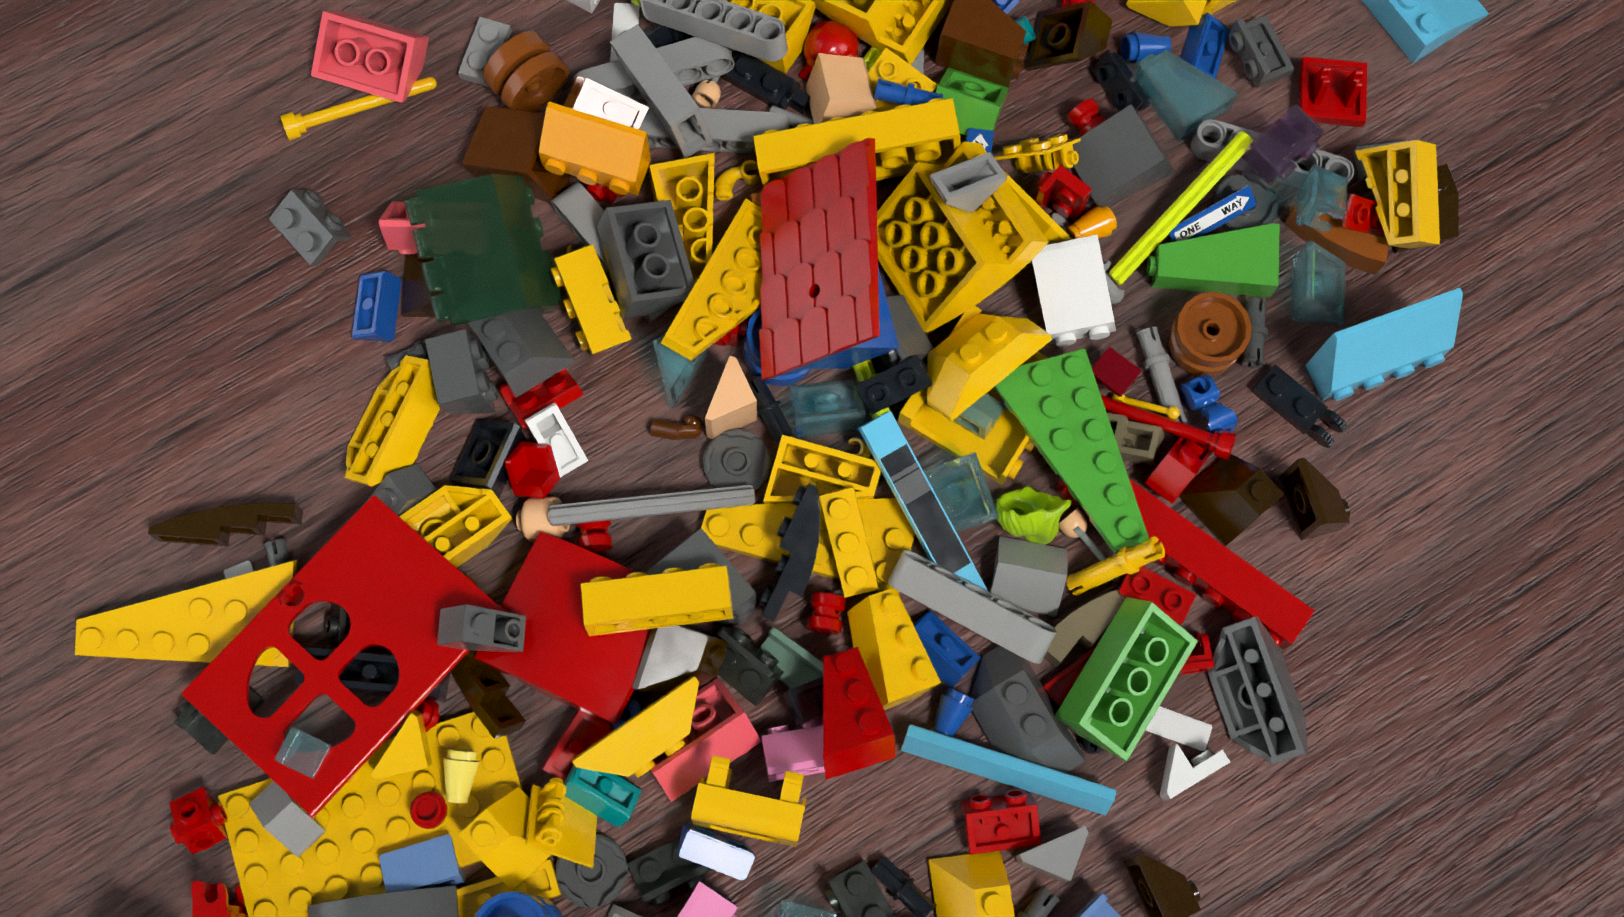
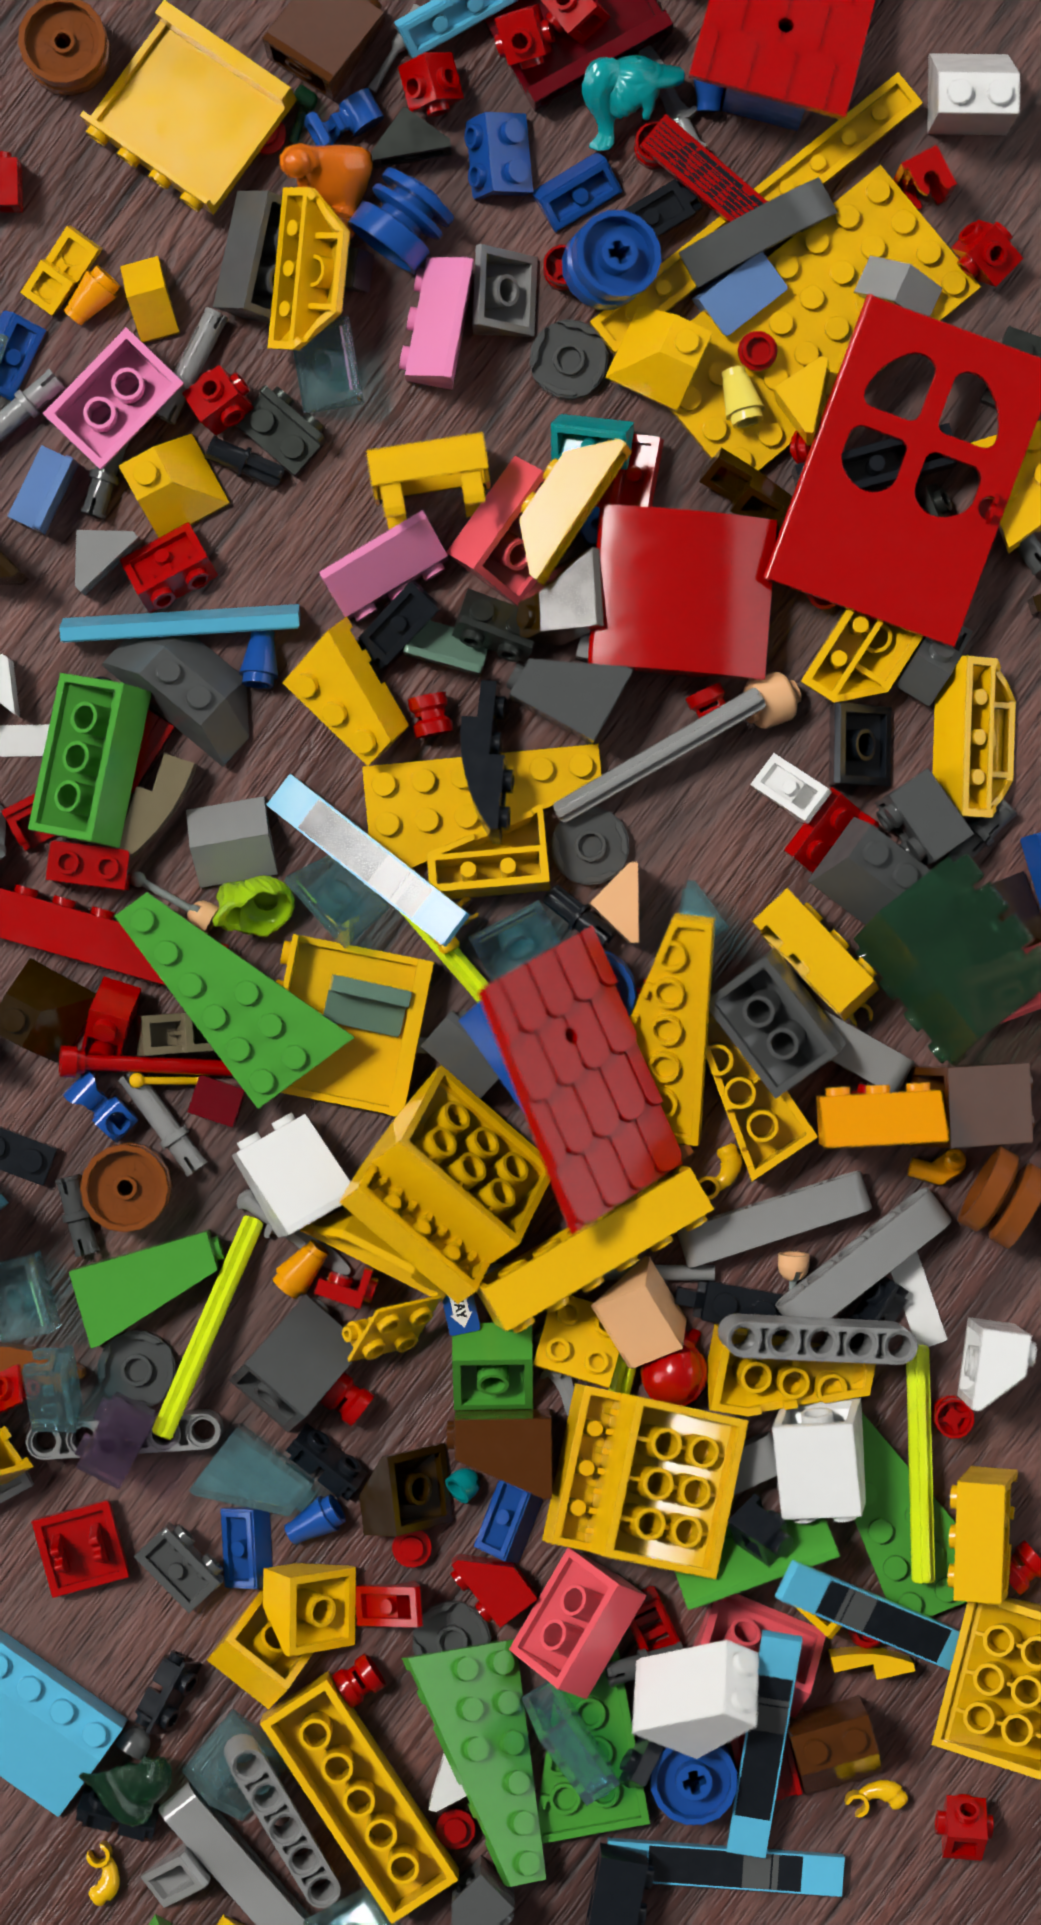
camera: 165 degrees right, 15 degrees up
clear light blue slope [274,727,331,779] -> none
dark grey slope [437,604,526,652] -> none
red panel [505,442,560,499] -> none
yellow hinge [525,778,597,868] -> none
panel [564,76,649,129] -> none
yellow brick [581,563,734,636] -> none
light grey slope [610,24,713,158] -> none
pearl dark grey bracket [627,837,711,907] -> none
reddish brown arm [651,415,703,440] -> none
slope [678,822,755,880] -> none
yellow plate [819,486,879,597] -> none
red wedge [823,647,895,780] -> none
black hinge [855,354,932,415] -> none
blue pin [873,78,943,106] -> none
light grey beam [888,550,1057,664] -> none
blue slope [914,610,981,688] -> none
yellow wedge [927,313,1052,422] -> none
light grey slope [929,152,1007,213] -> none
yellow pin [1066,537,1165,596] -> none
sticker [1169,185,1256,242] -> none

